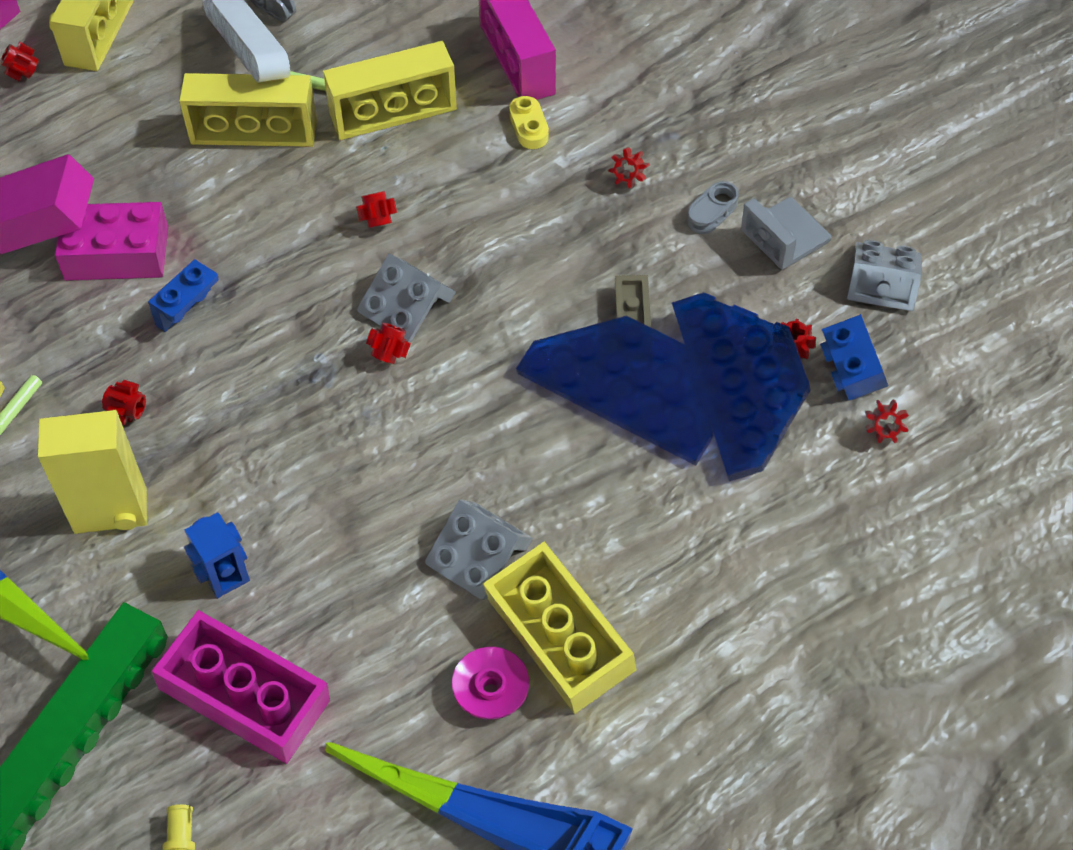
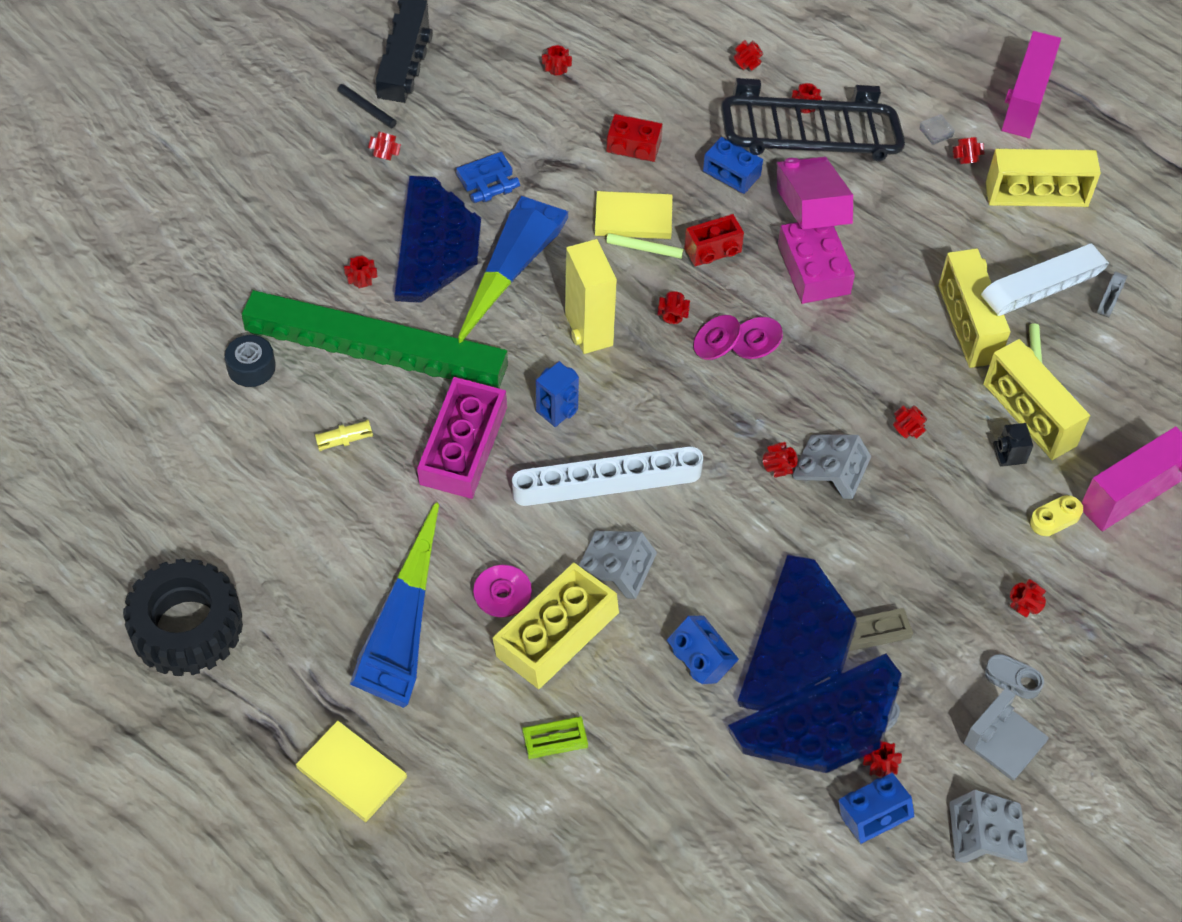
camera: 75 degrees right, 0 degrees up
blue bracket [148,259,219,332] -> none
red gear [865,399,909,443] -> none
none -> white beam [512,447,703,506]
none -> lime tile [522,716,588,759]
none -> blue brick [667,616,739,684]
none -> red brick [684,214,744,267]
none -> dark pink dish [694,315,741,360]
none -> dark pink dish [732,317,783,359]
none -> black brick [993,423,1034,467]

